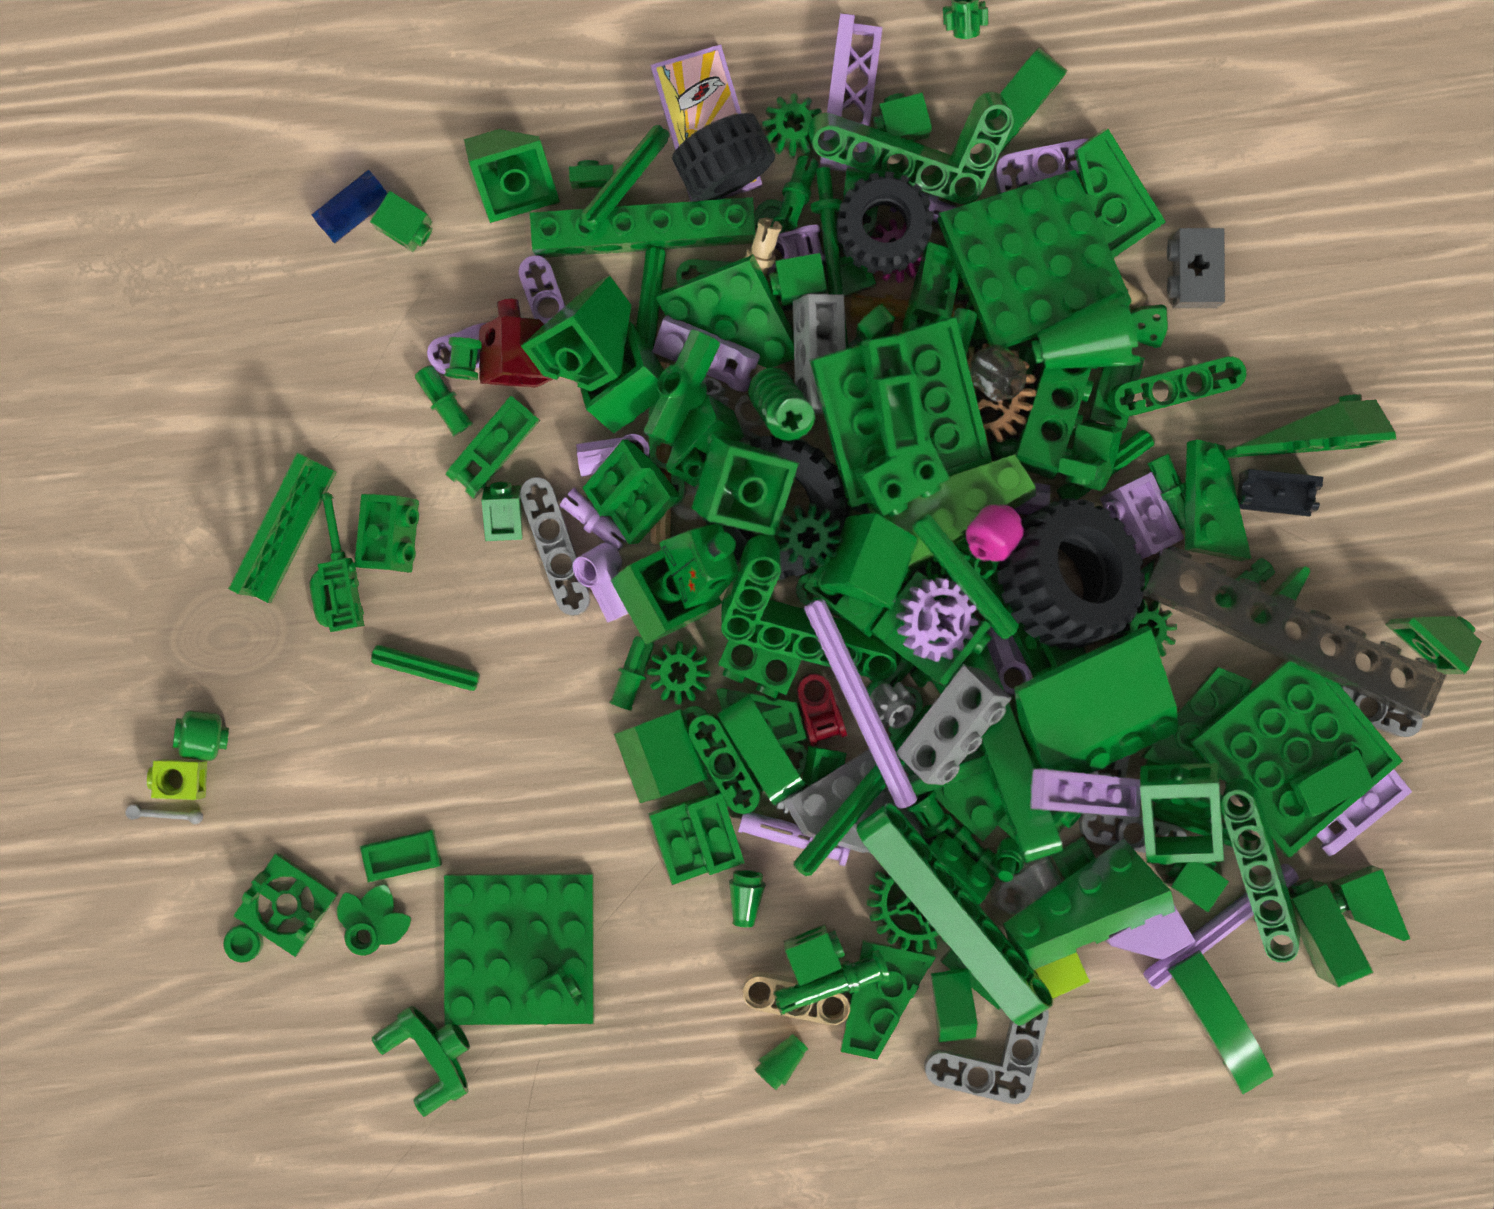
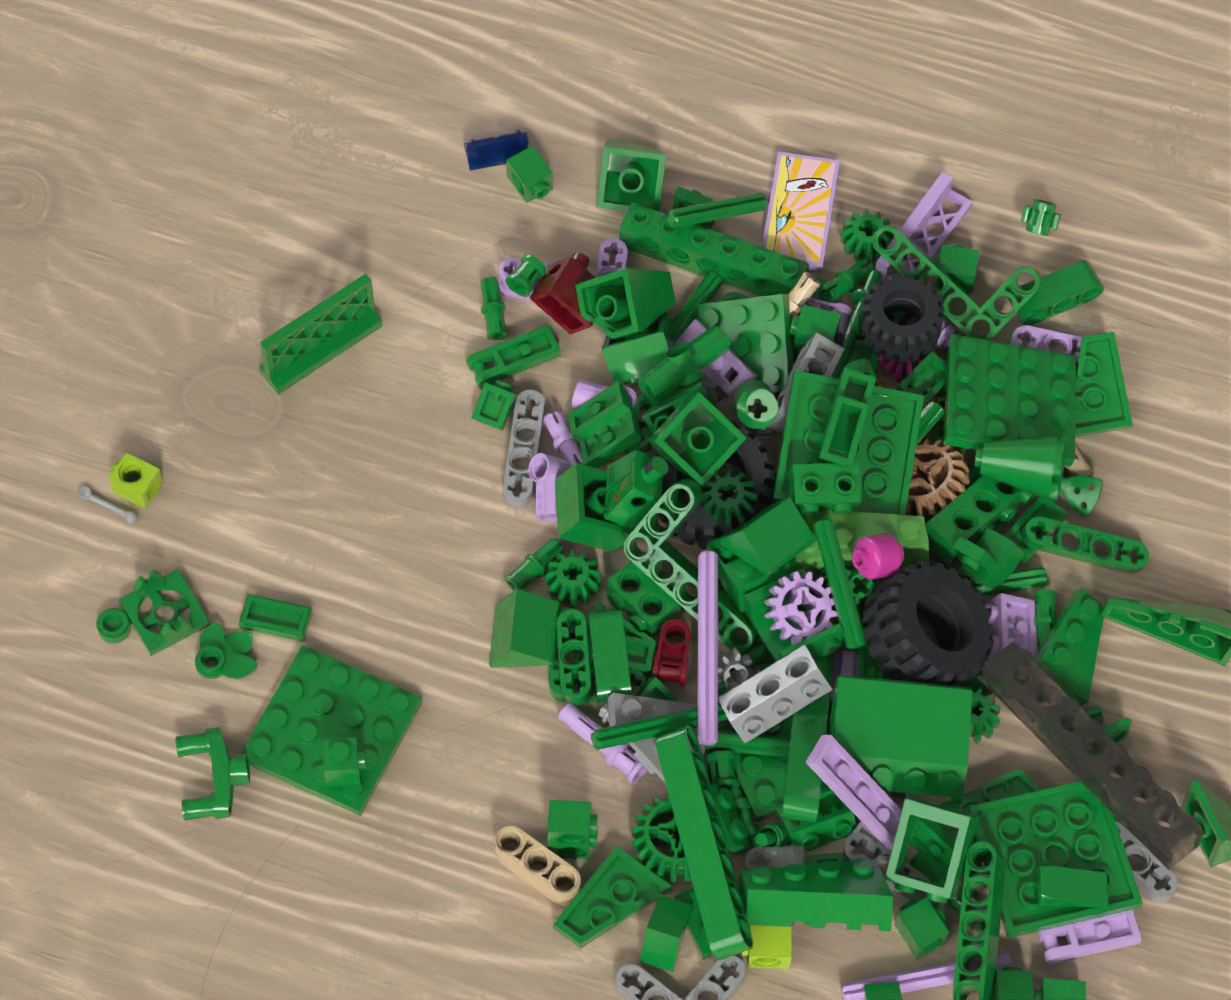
camera: 25 degrees right, 25 degrees down
green head [172,710,229,761] -> none
green piece [309,492,365,632] -> none
green bracket [355,494,419,573] -> none
green axle [371,645,480,691] -> none
green slope [647,792,745,885] -> none
black tyre [672,113,776,201] -> none
green cone [729,870,766,928] -> none
green cone [754,1034,808,1091] -> none
green pin [773,950,890,1015] -> none
clear smoke head [970,344,1026,401] -> none
lavender slope [1105,905,1195,960] -> none
dark grey brick [1167,228,1225,309] -> none
black hinge [1237,469,1323,517] -> none

